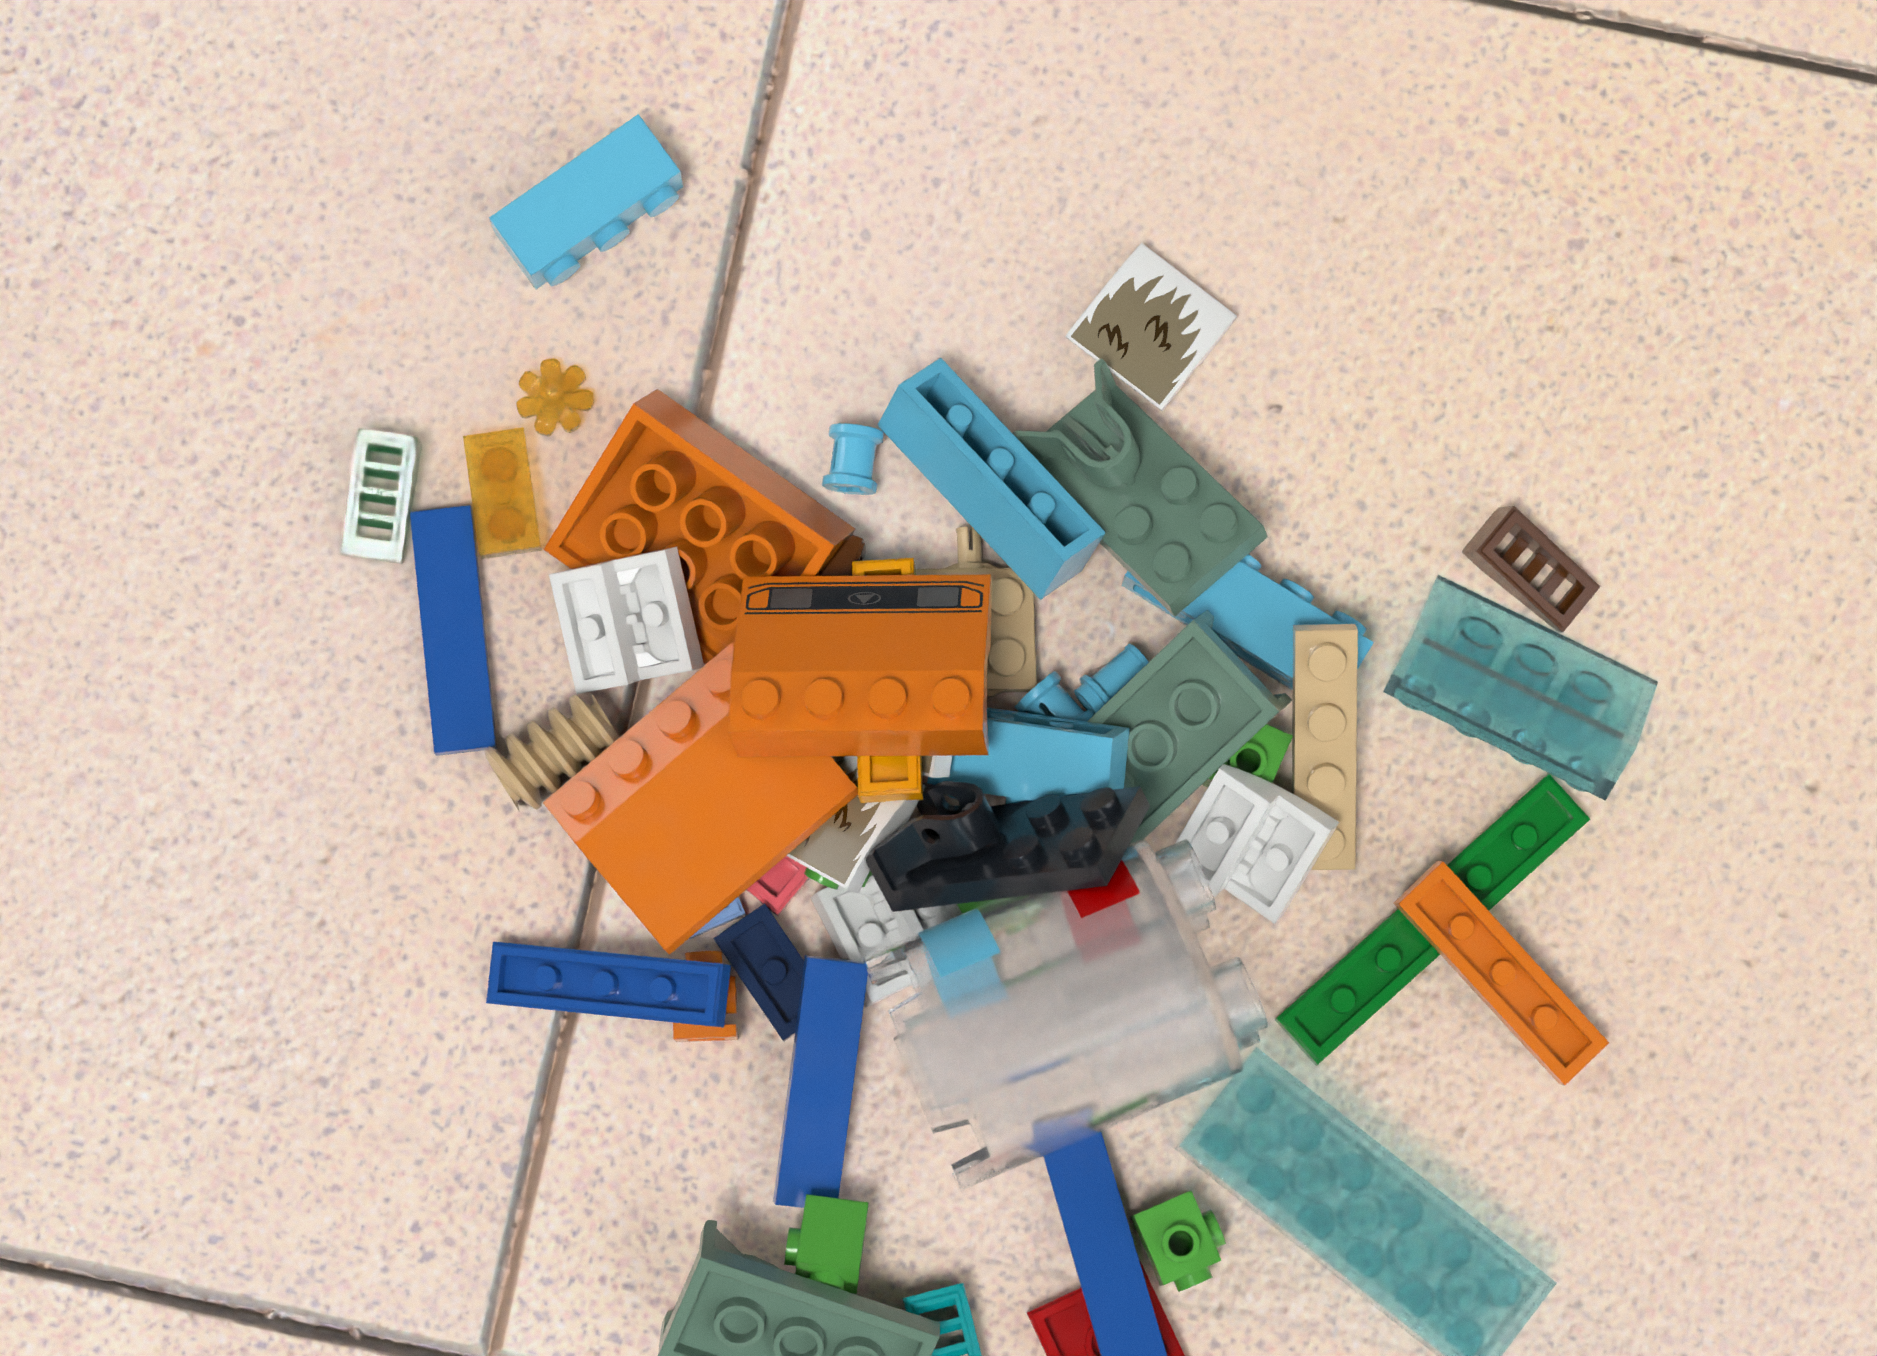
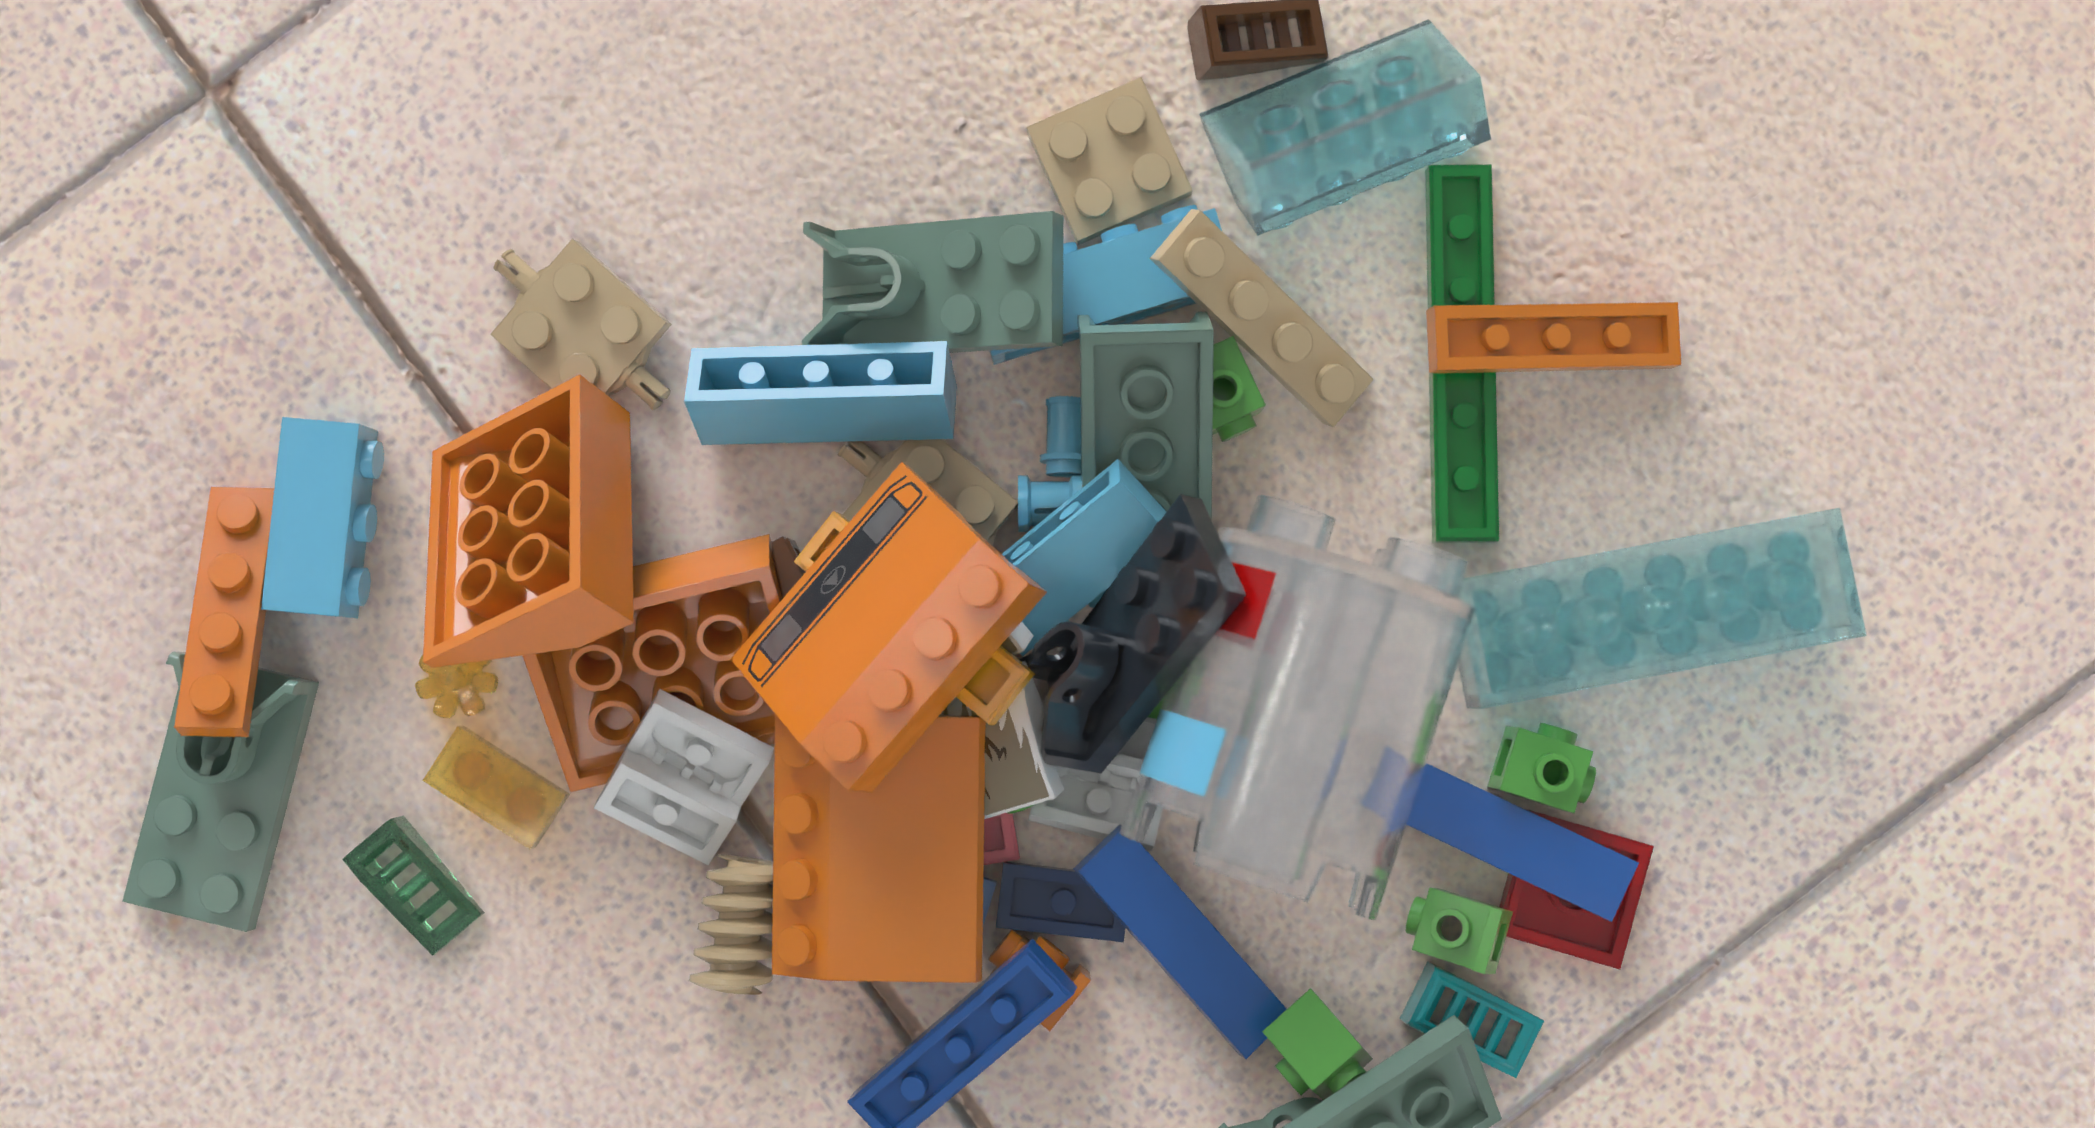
camera: 45 degrees left, 5 degrees up
blue tile [410,505,497,756] -> none
medium azure bush [822,423,884,495] -> none
slope [1065,243,1237,412] -> none
white slope [1165,764,1340,924] -> none
none -> sand green plate [122,651,319,932]
none -> orange plate [174,487,274,737]
none -> orange slope [423,374,634,668]
none -> tan plate [490,239,672,410]
none -> tan plate [1027,77,1193,246]
none -> bright green brick [1406,887,1513,974]

